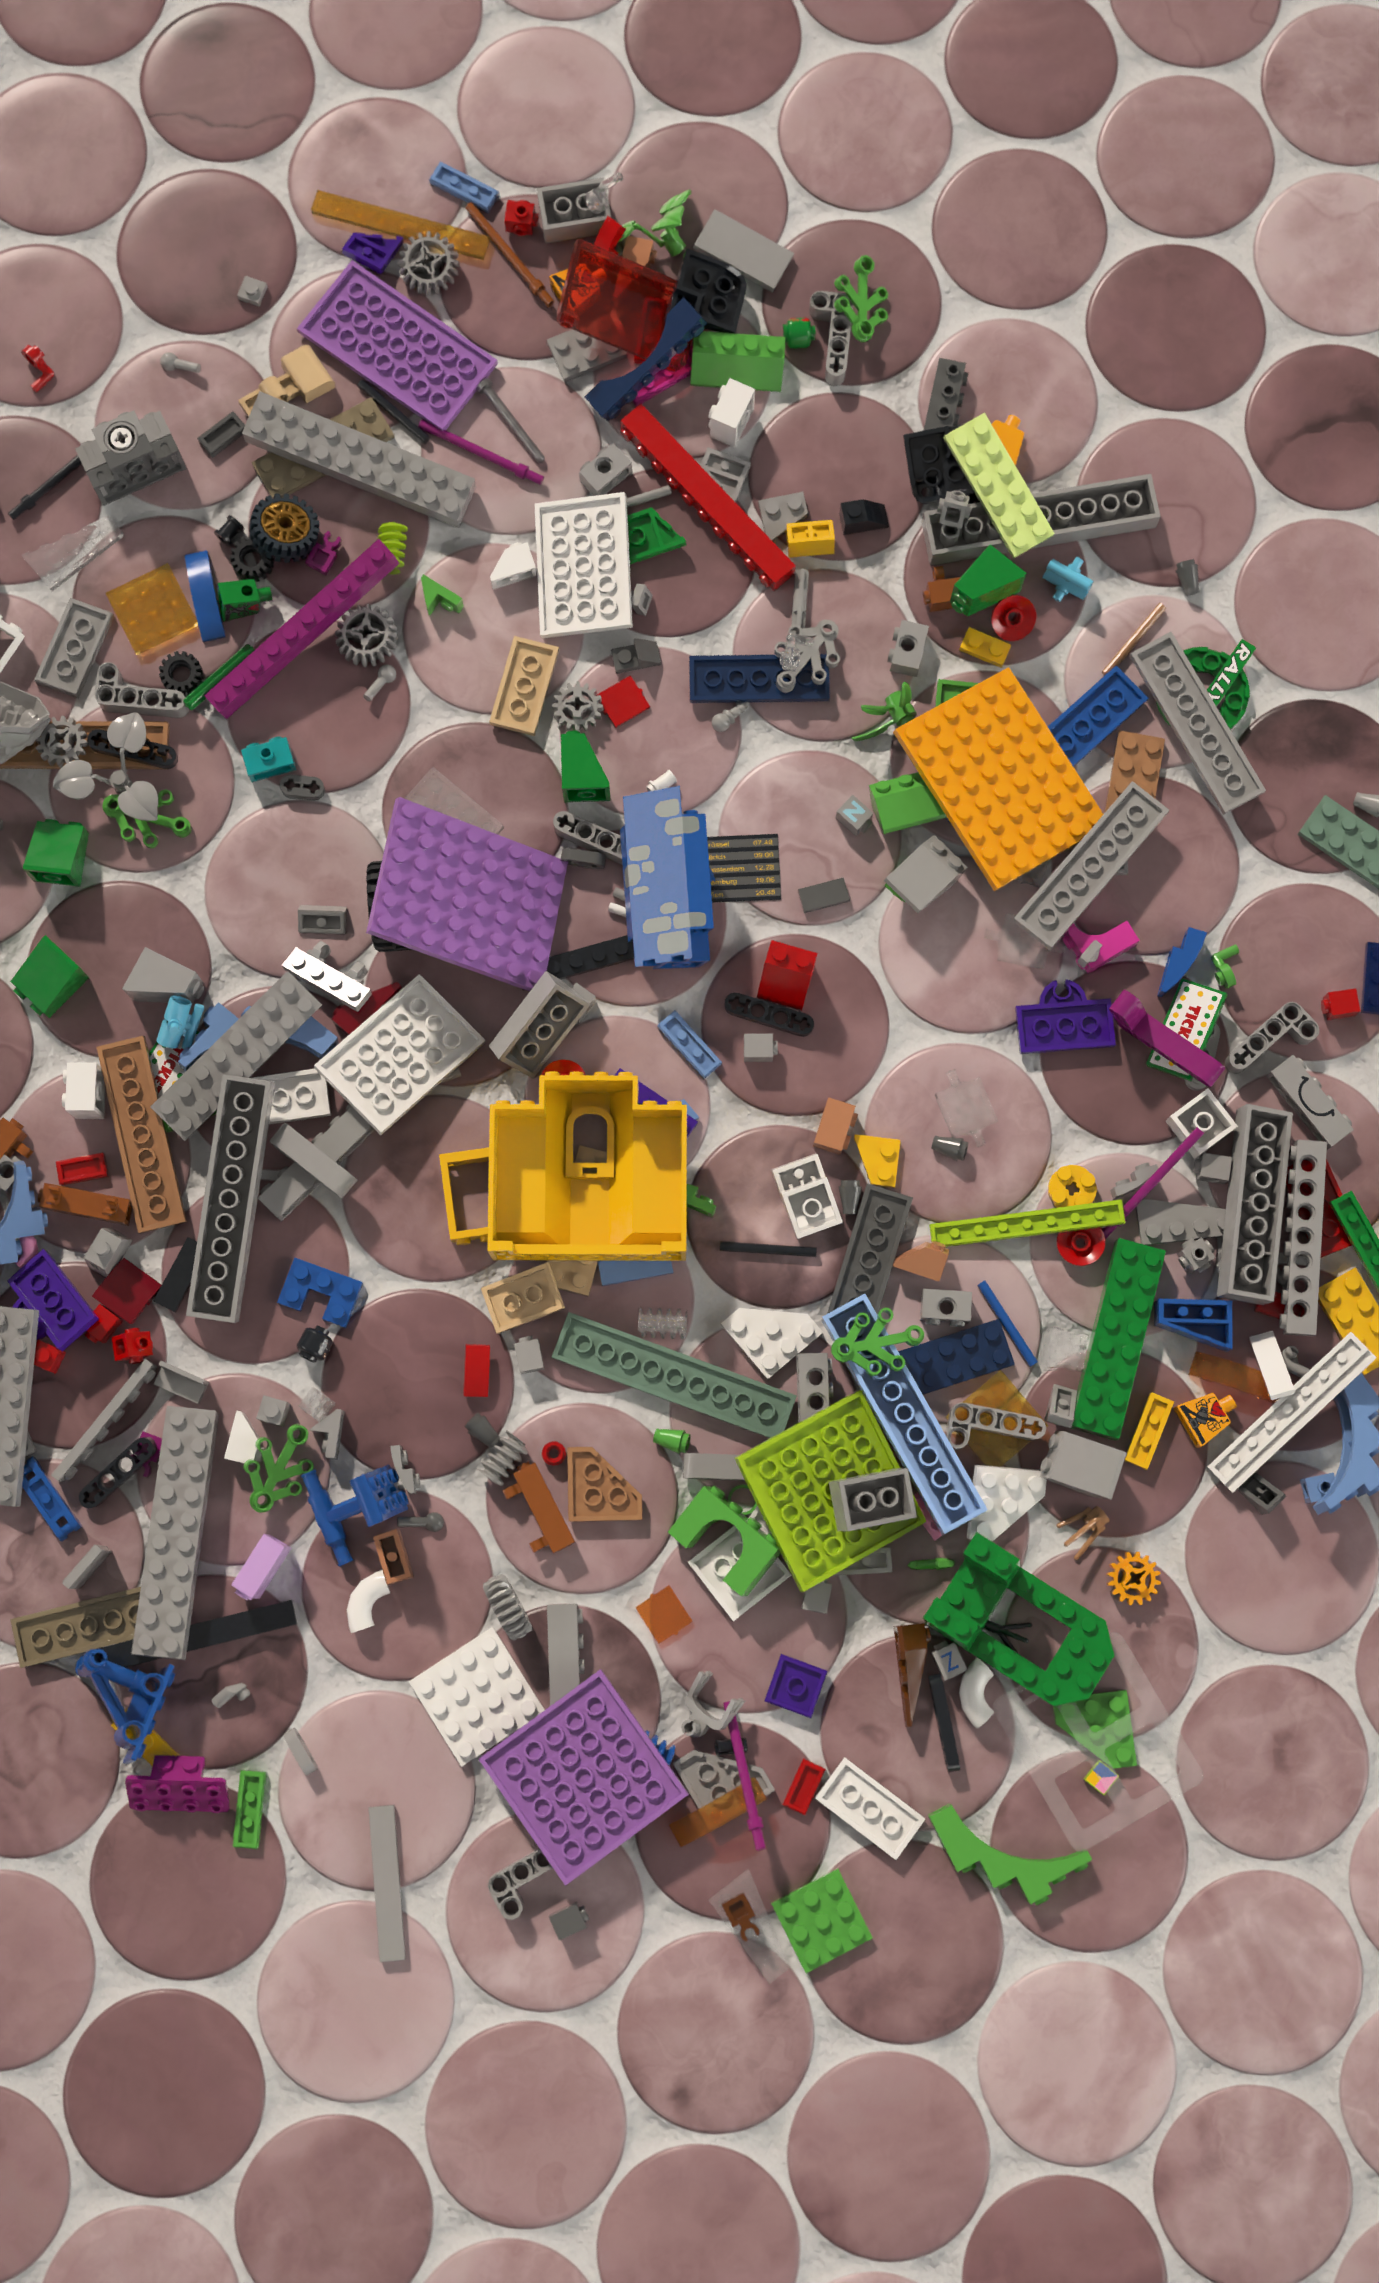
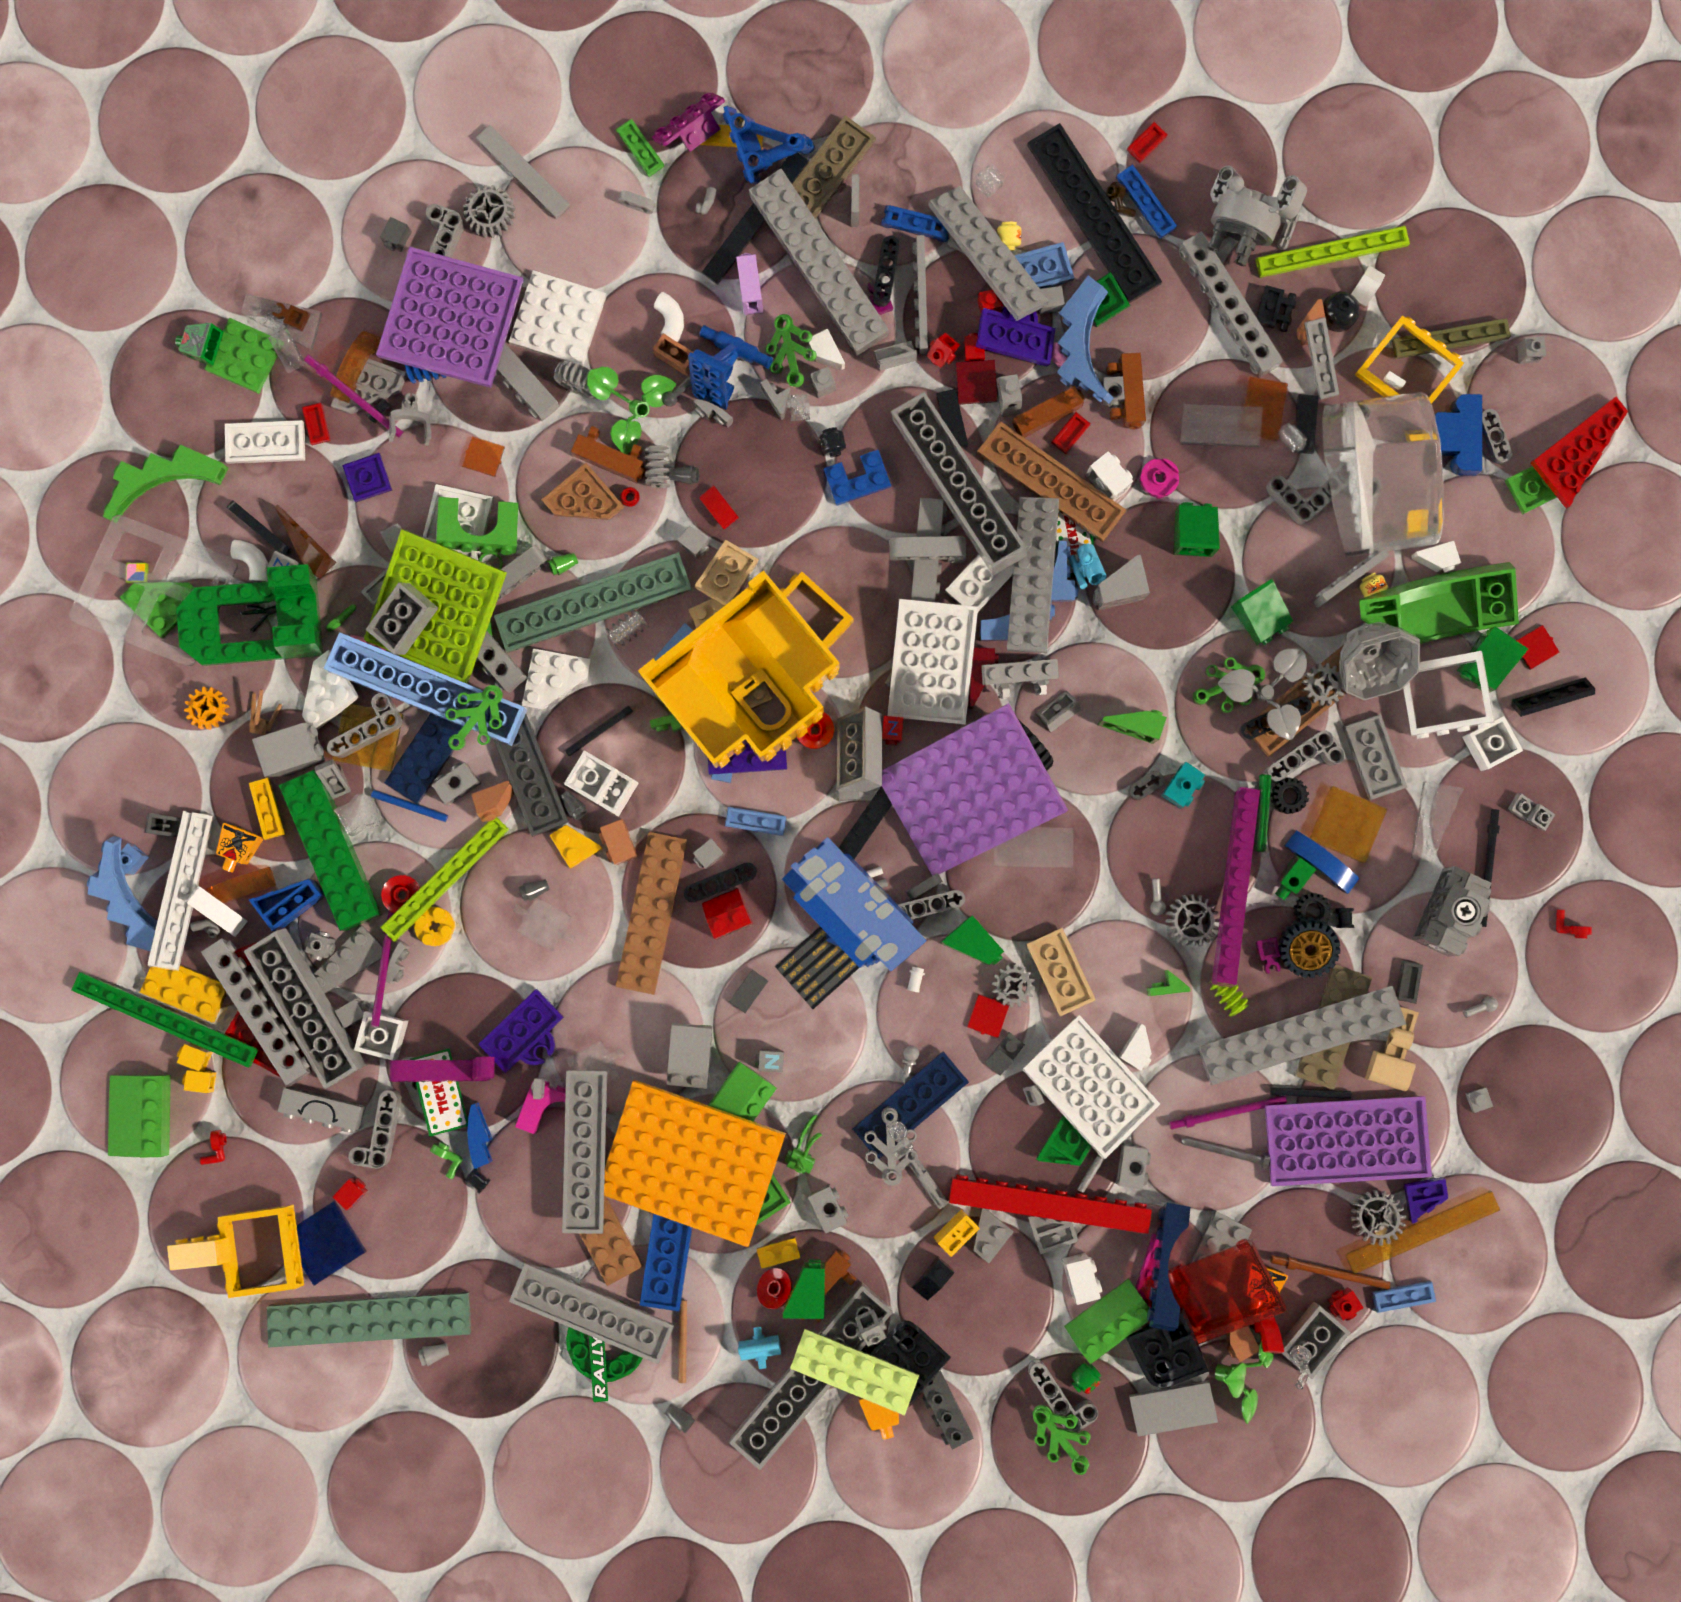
camera: 140 degrees right, 5 degrees up
none -> green torso [175,323,224,366]
none -> clear plate [268,329,306,373]
none -> light grey gear [463,185,516,238]
none -> black bush [464,1168,491,1194]
none -> bright green plant [587,367,676,454]
none -> medium nougat plate [616,832,688,995]
none -> red brick [882,716,904,746]
none -> bright green slope [1098,709,1167,744]
none -> dark pink plate [1139,458,1179,499]

